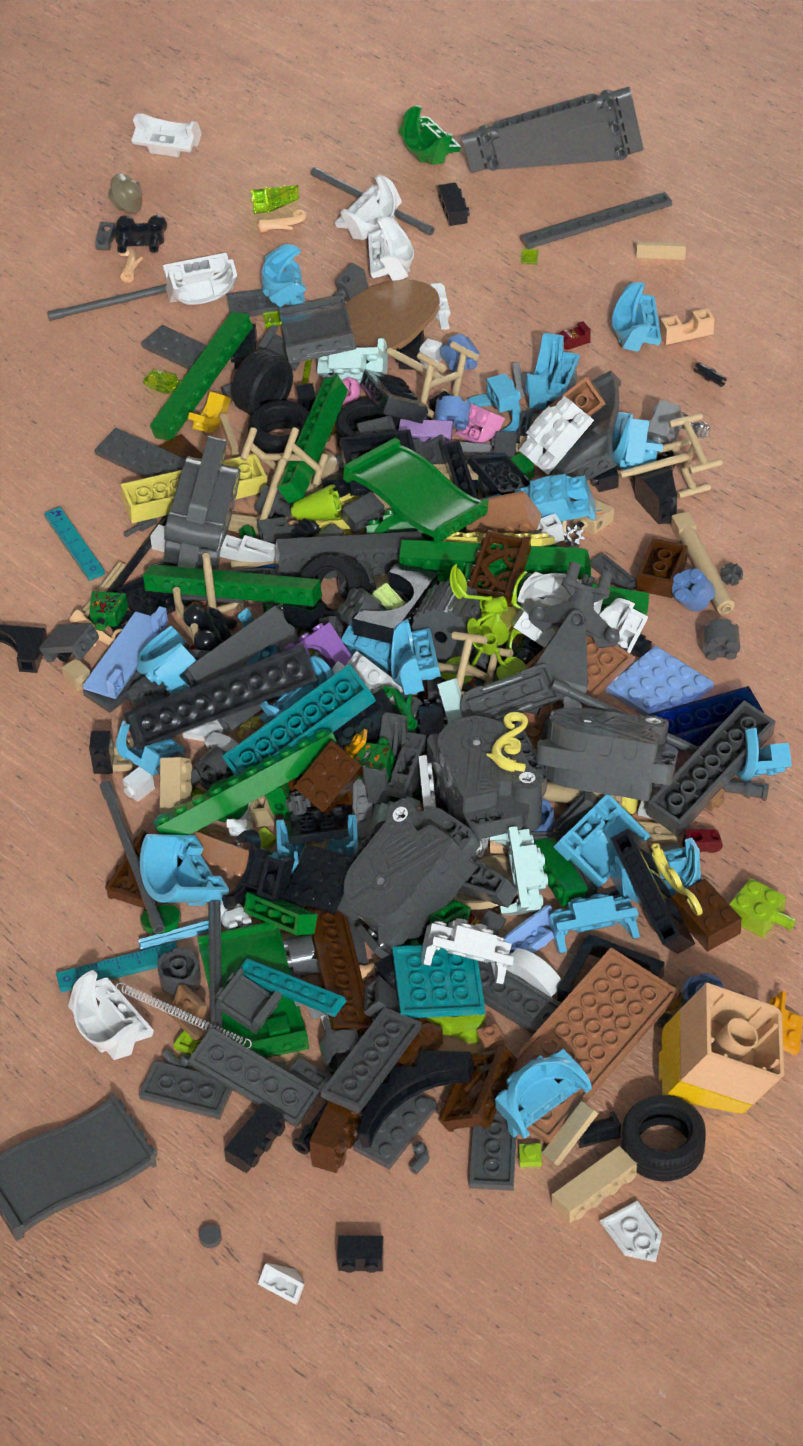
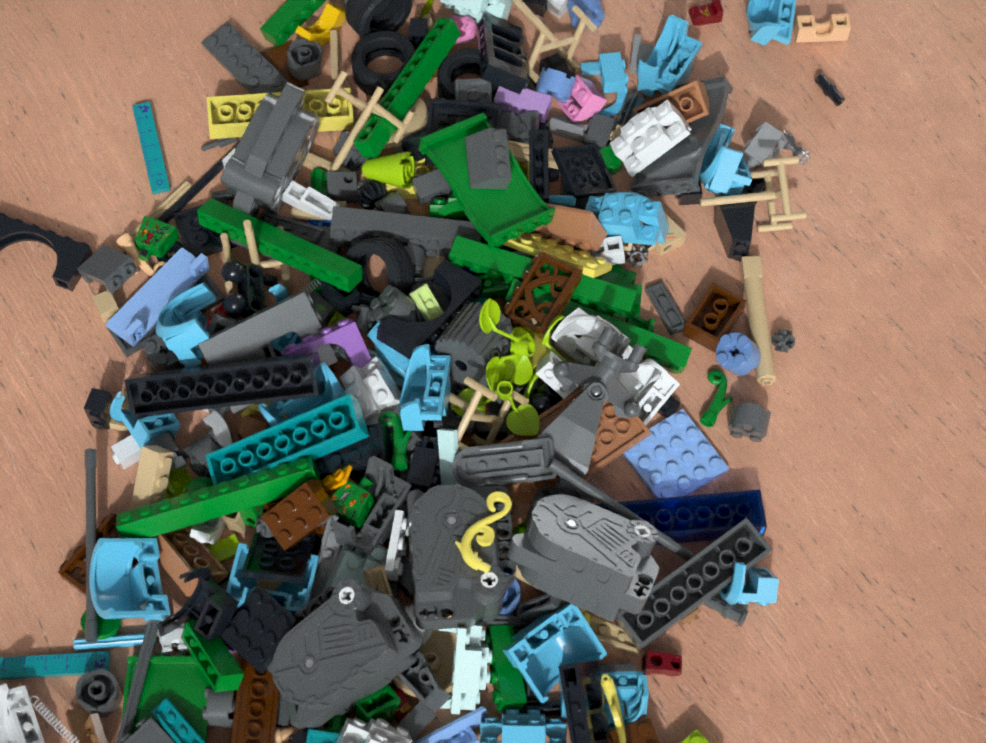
camera: 10 degrees right, 15 degrees up
none -> dark grey brick [287,39,322,81]
none -> dark grey slope [465,128,511,190]
none -> green plant [700,370,733,428]

